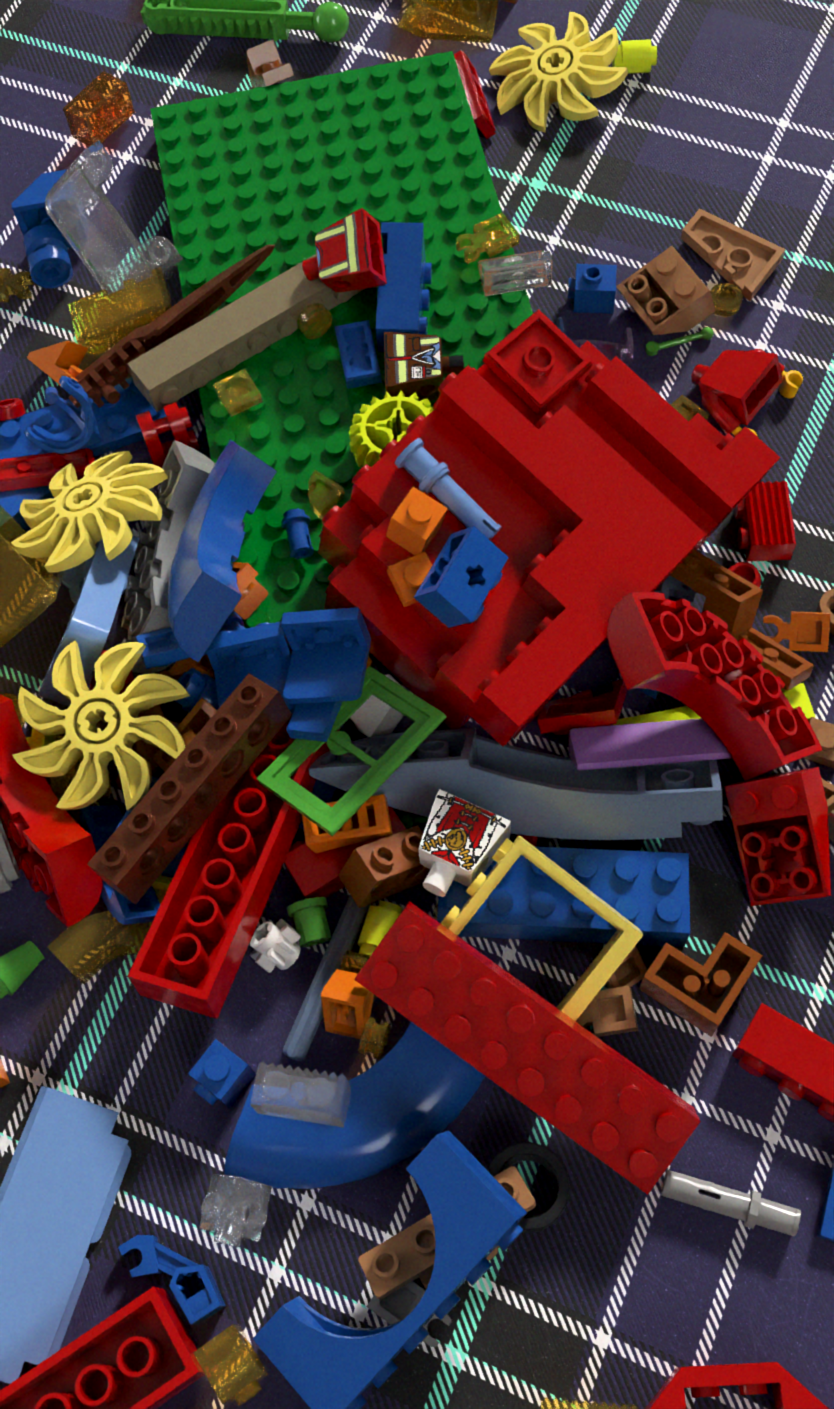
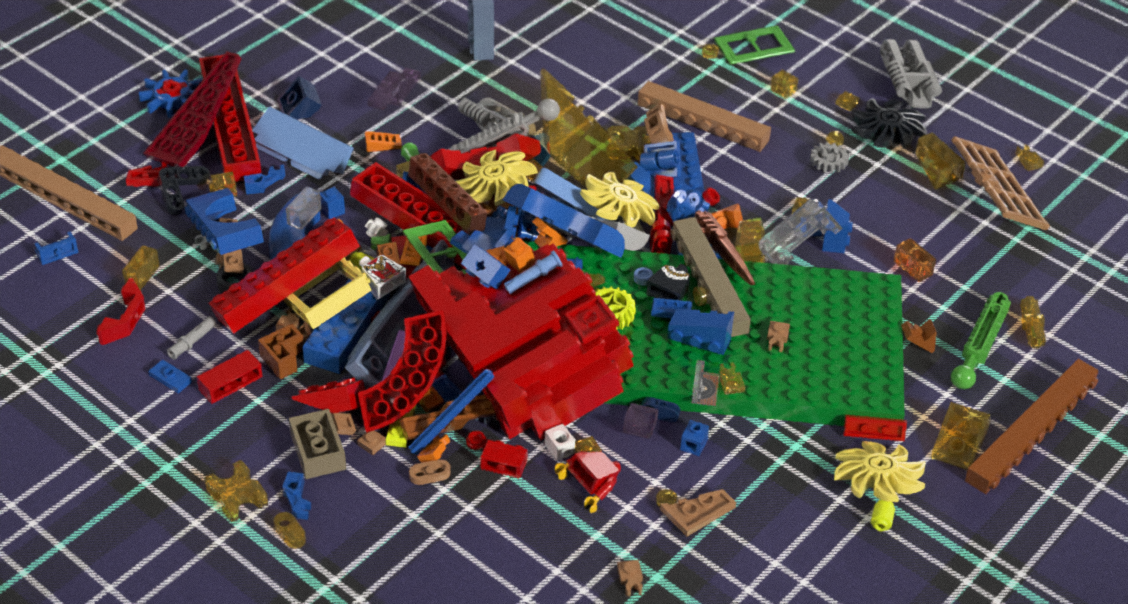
camera: 100 degrees right, 20 degrees down
clear brick [199,1174,272,1248] -> none
clear yellow plate [214,369,263,417] -> none
red torso [302,208,387,293] -> none
torso [384,332,464,401] -> none
medium nougat slope [616,246,716,335] -> none
bright green hinge [645,327,714,356] -> none
none -> blue axle [409,369,494,454]
none -> medium blue tile [634,267,653,285]
none -> black torso [646,264,690,301]
none -> medium nougat plate [767,321,790,352]

